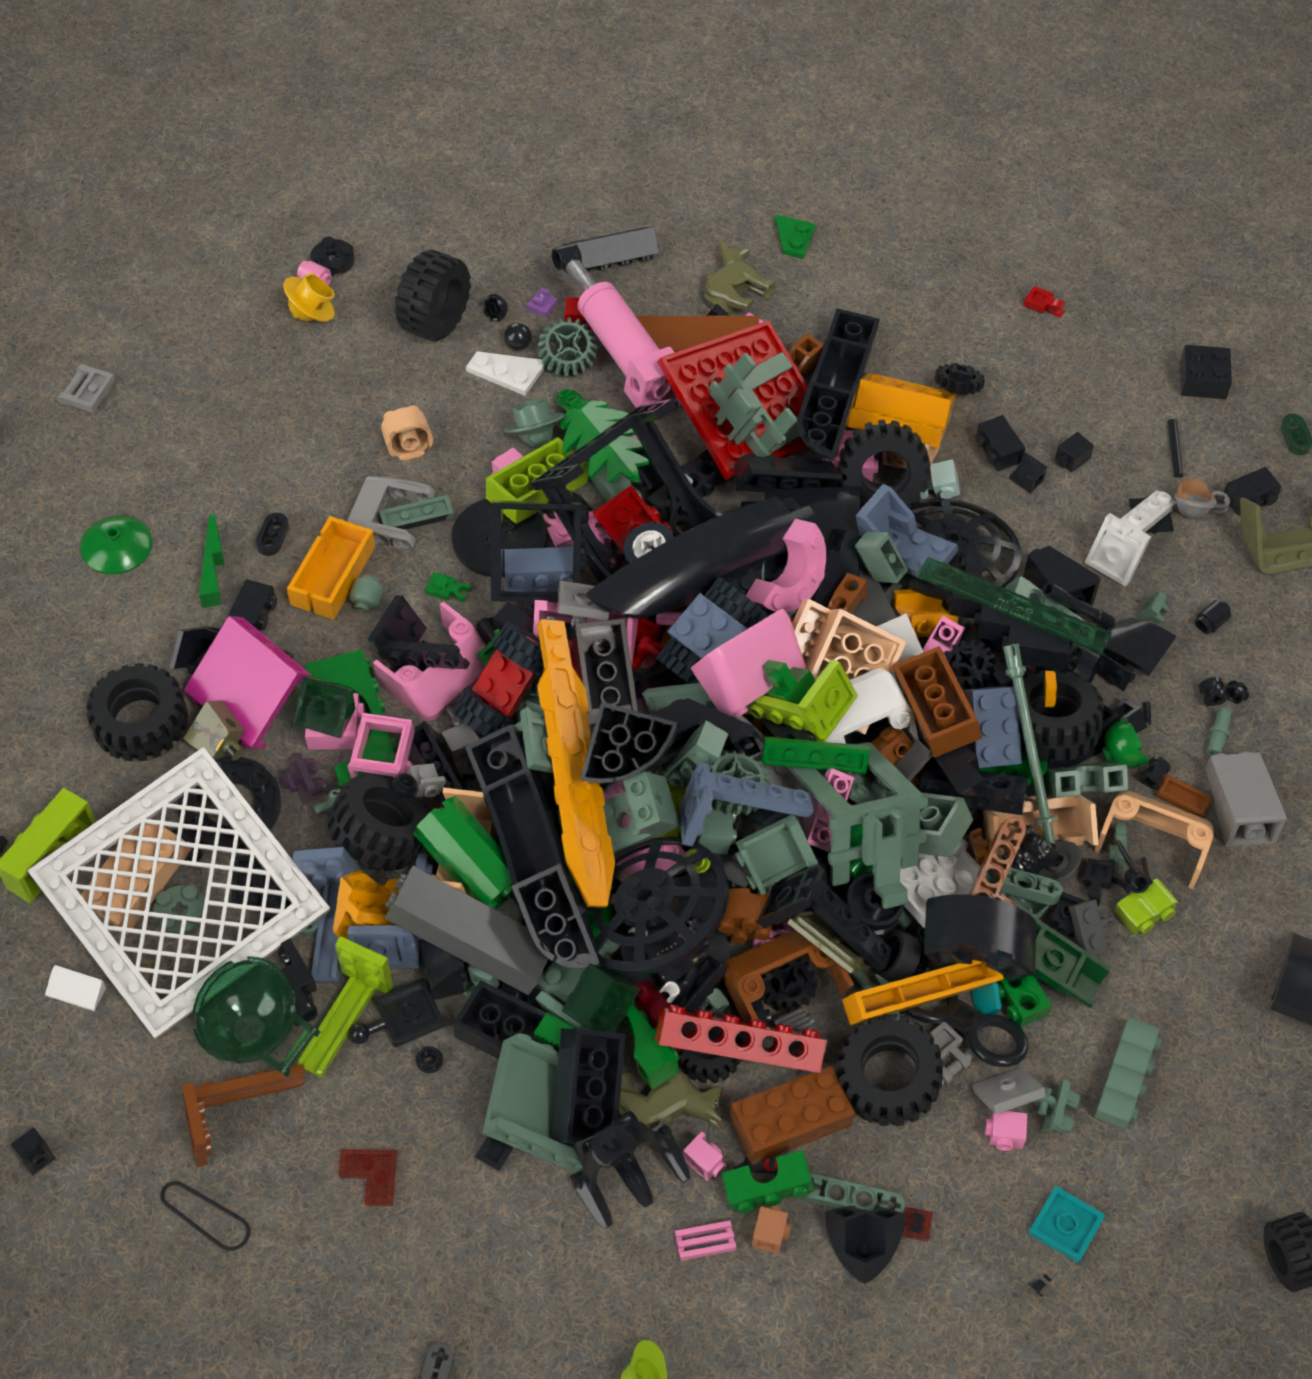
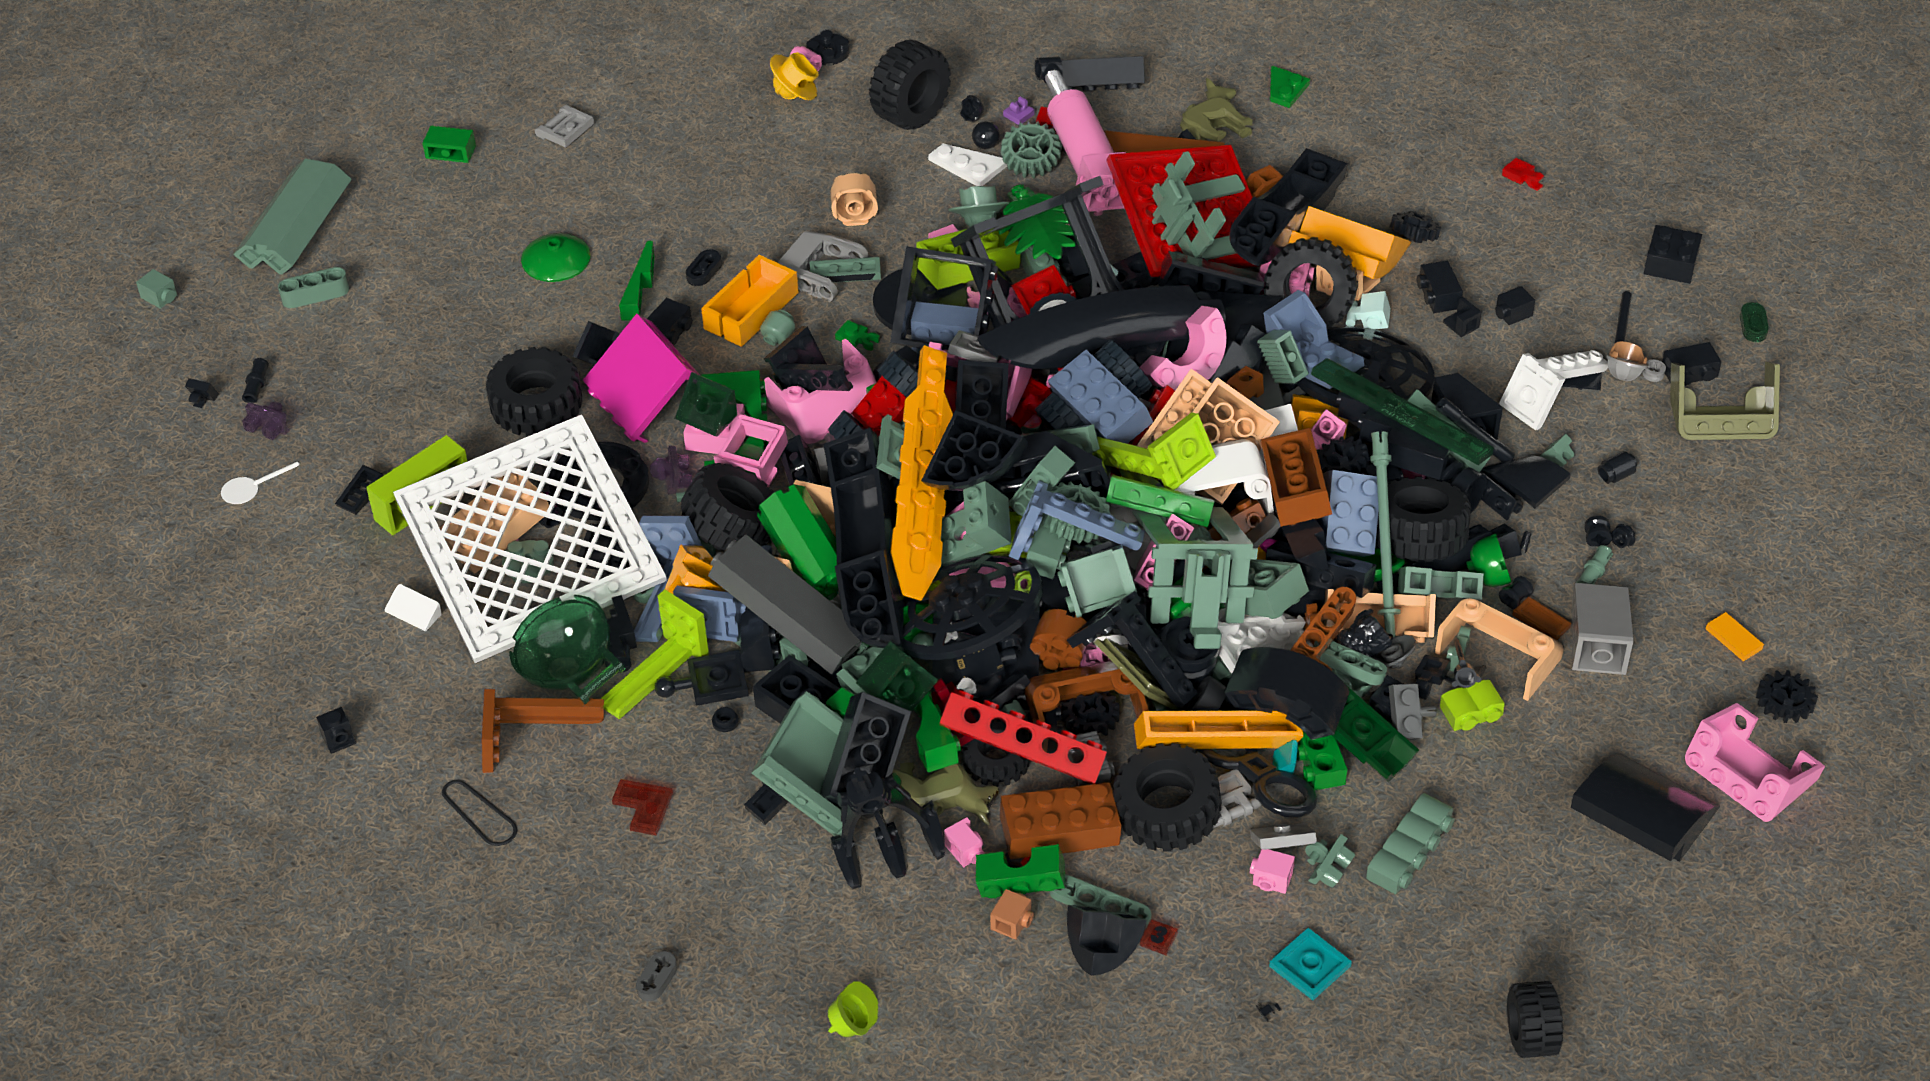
camera: 15 degrees right, 10 degrees down
olive torso [183,700,244,761] -> none
black plate [391,773,417,797] -> none
light grey bracket [407,763,446,798] -> none
bright pink tile [675,1220,736,1261] -> none
bright pink windscreen [691,608,806,718] -> none
green brick [762,660,816,704] -> none
light orange tile [1044,671,1057,707] -> none

